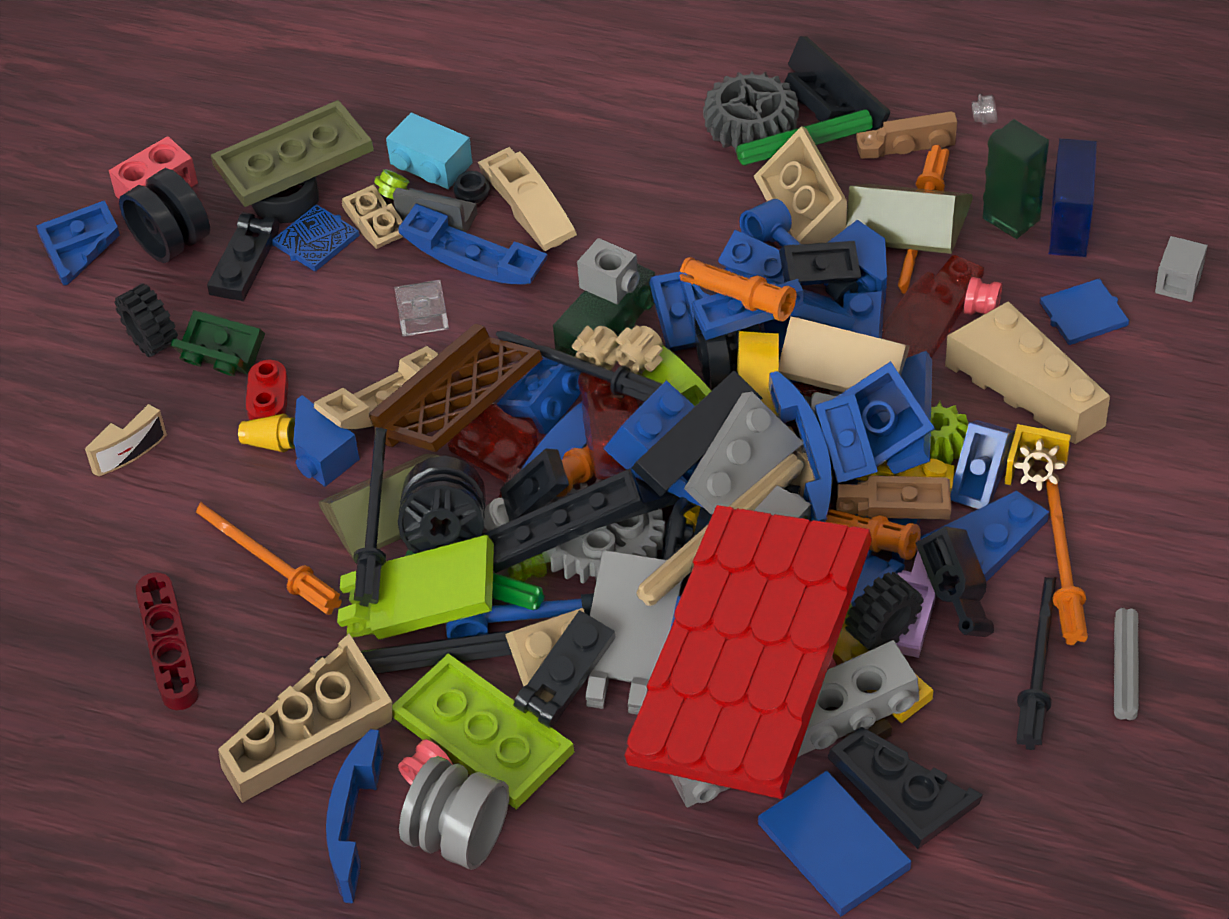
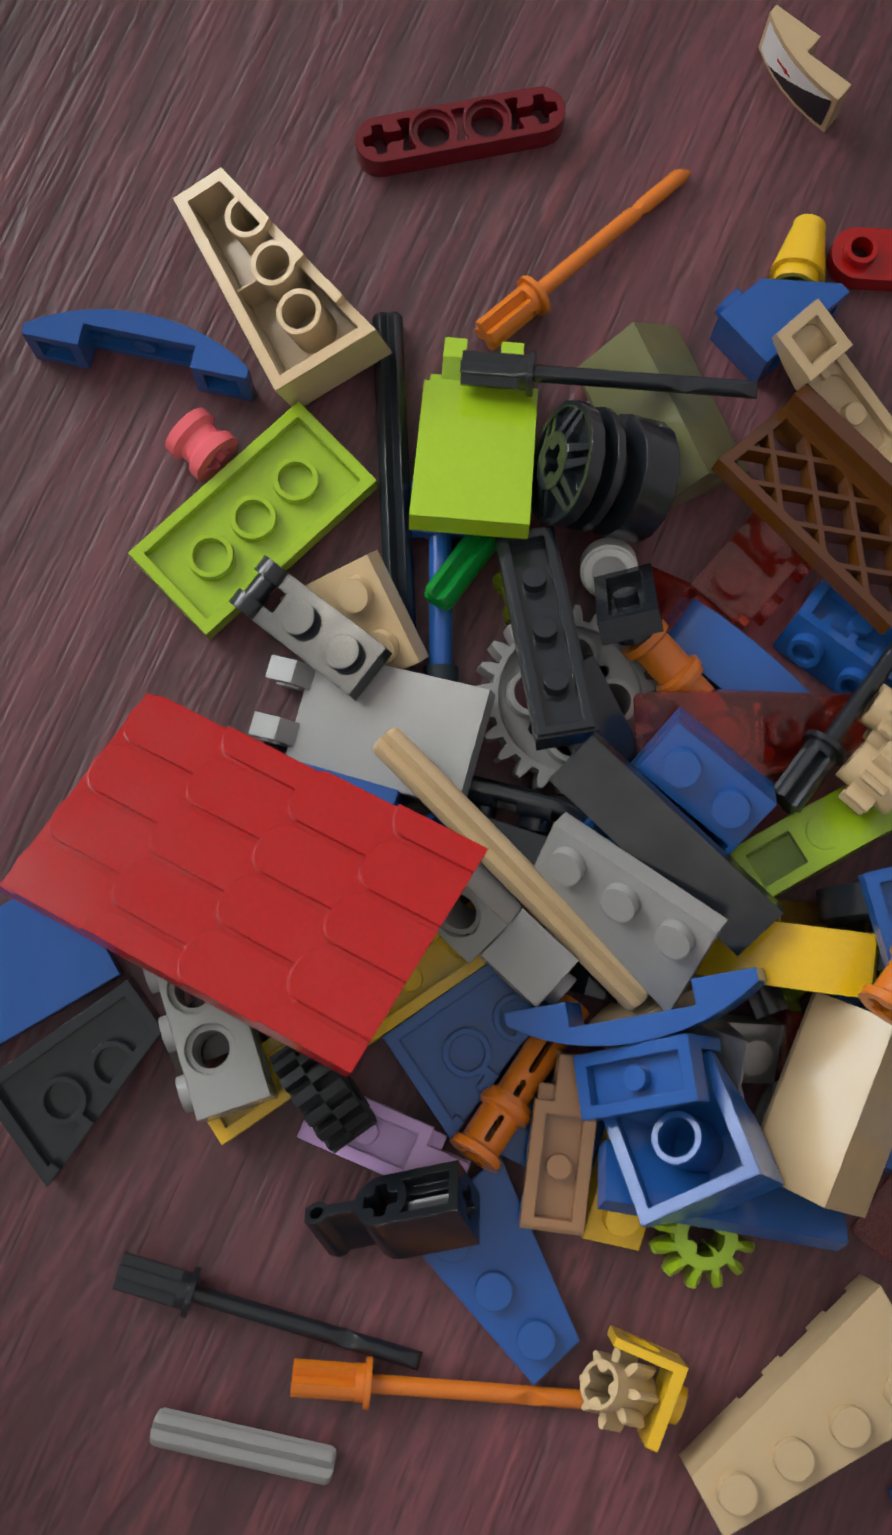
camera: 90 degrees right, 30 degrees up
light grey wheel [399,756,509,870] -> none
blue slope [950,420,1015,509] -> none

